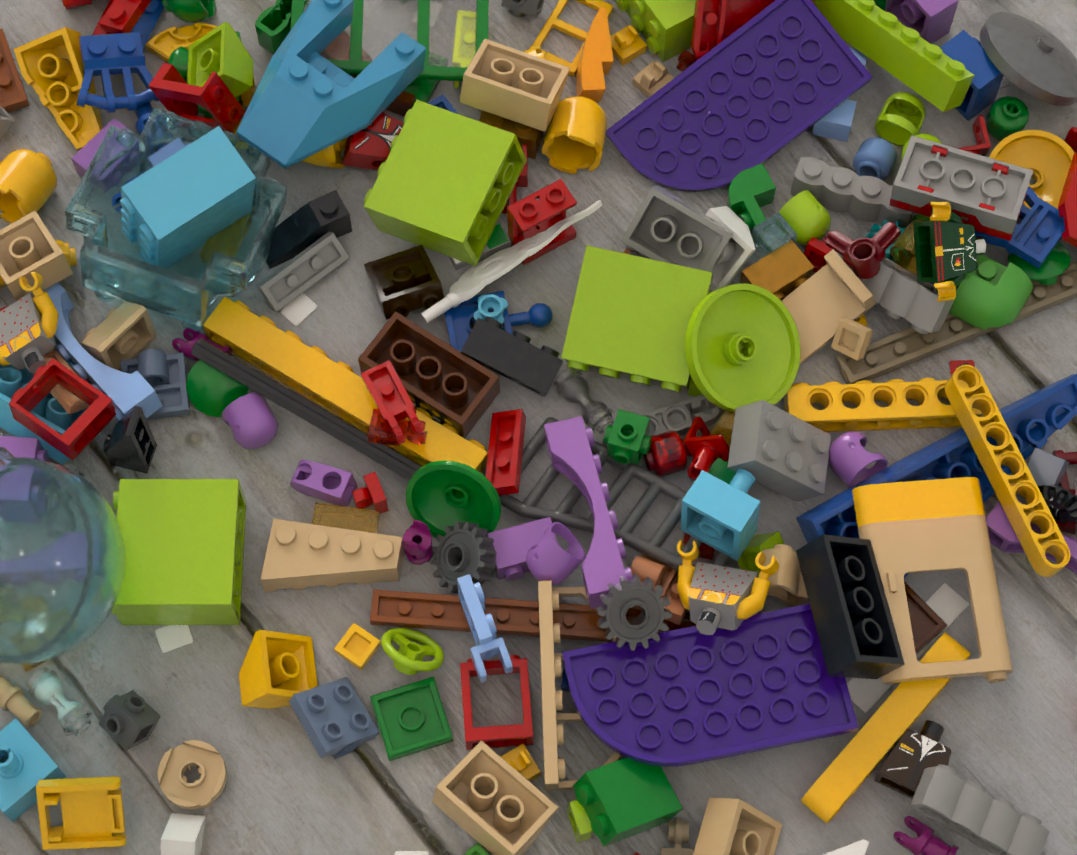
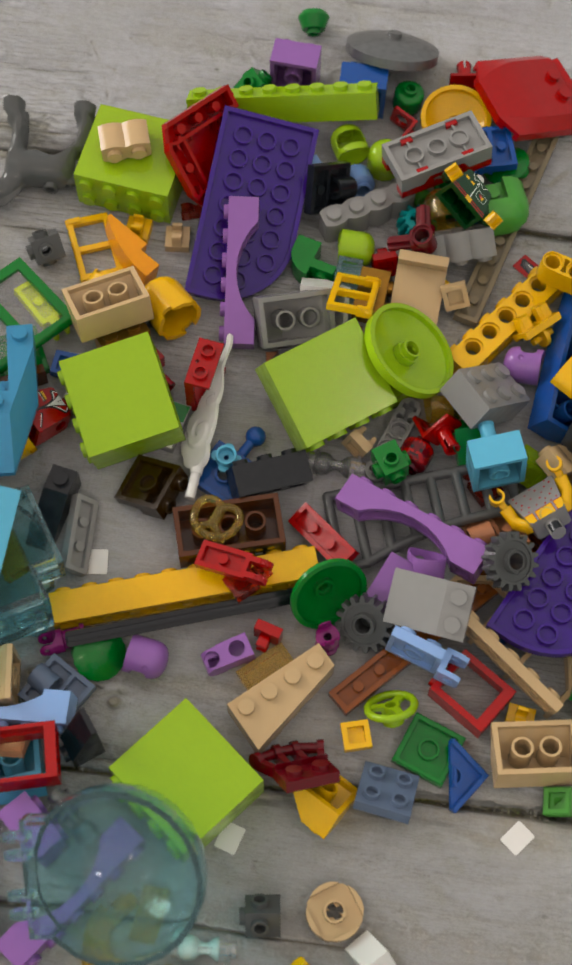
camera: 45 degrees left, 0 degrees up
none -> clear yellow piece [190,494,244,543]
none -> medium lavender arch [219,196,259,349]
none -> dark red plate [248,739,340,793]
none -> black plate [304,161,358,215]
none -> yellow window [326,272,381,319]
none -> tan tile [341,426,377,462]
none -> light grey slope [383,568,477,642]
none -> blue tile [448,738,489,814]
none -> yellow hips [512,302,562,347]

